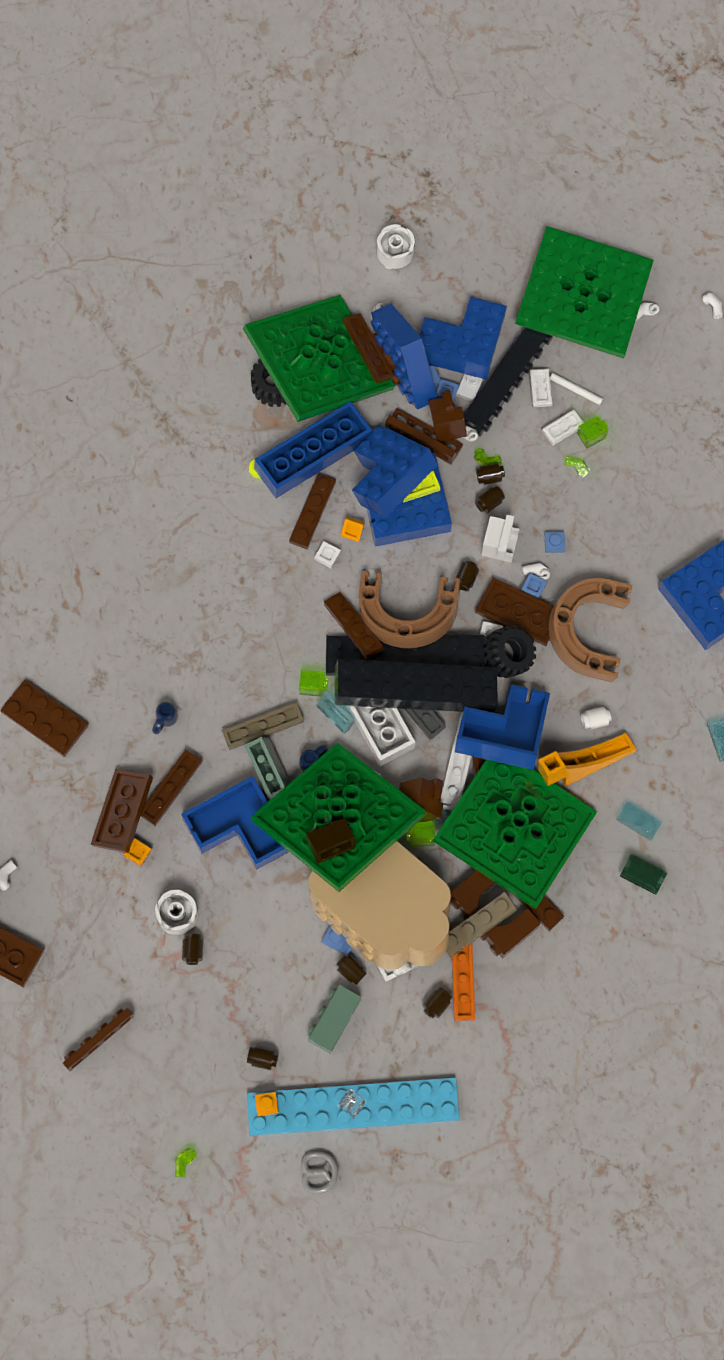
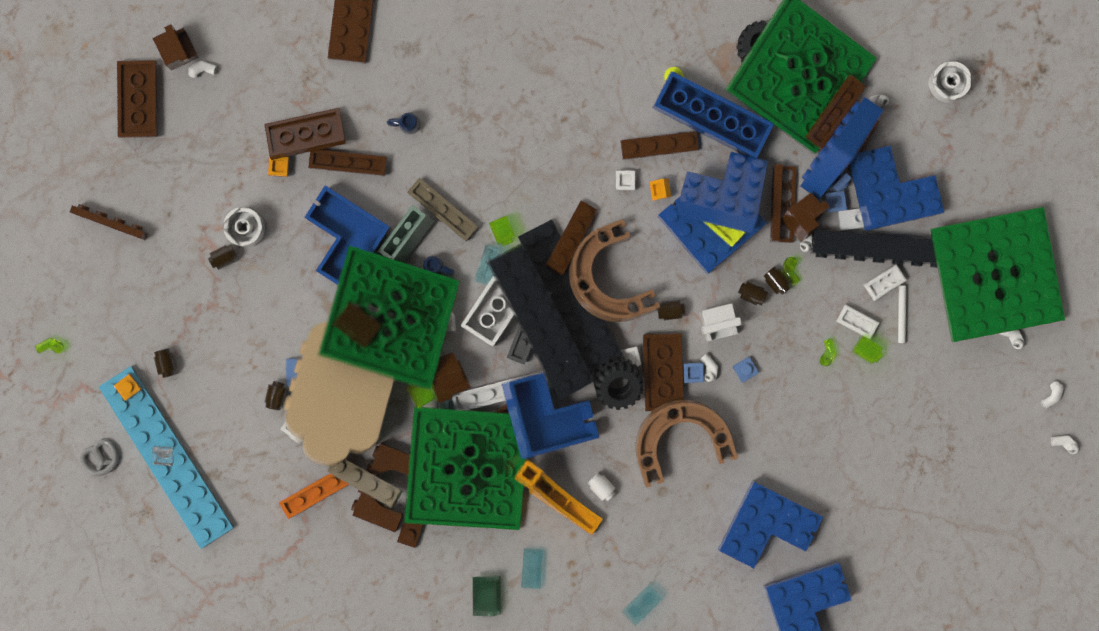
camera: 65 degrees right, 15 degrees up
sand green brick [307,985,361,1054] -> none
dark brown brick [423,987,452,1019] -> none

